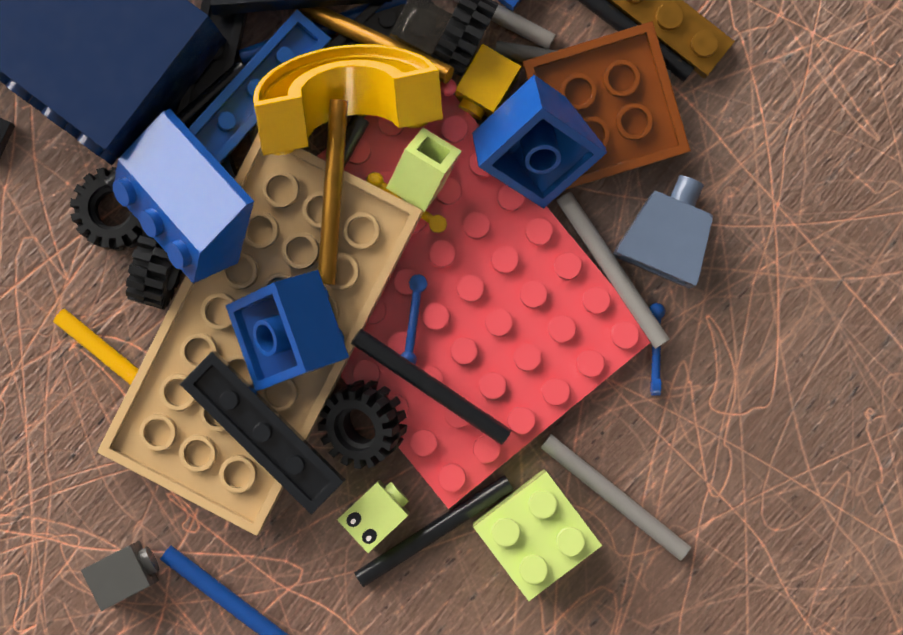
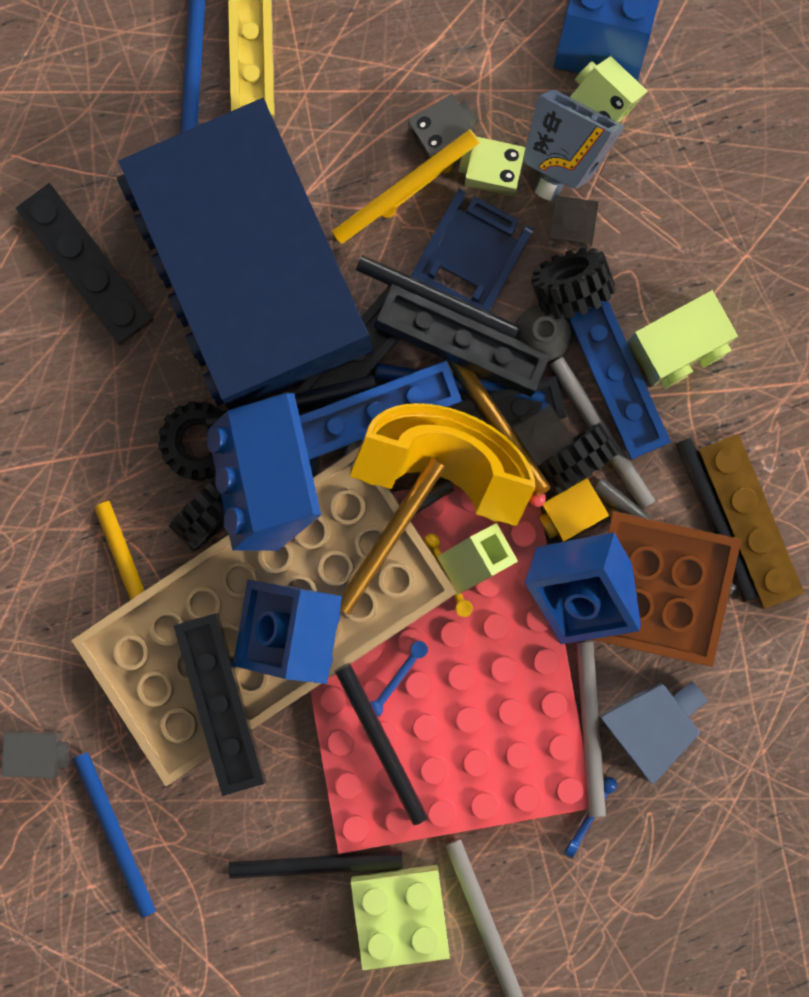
camera: 30 degrees right, 0 degrees up
black tyre [318,380,407,469] -> none
yellowish green brick [337,480,410,553] -> none

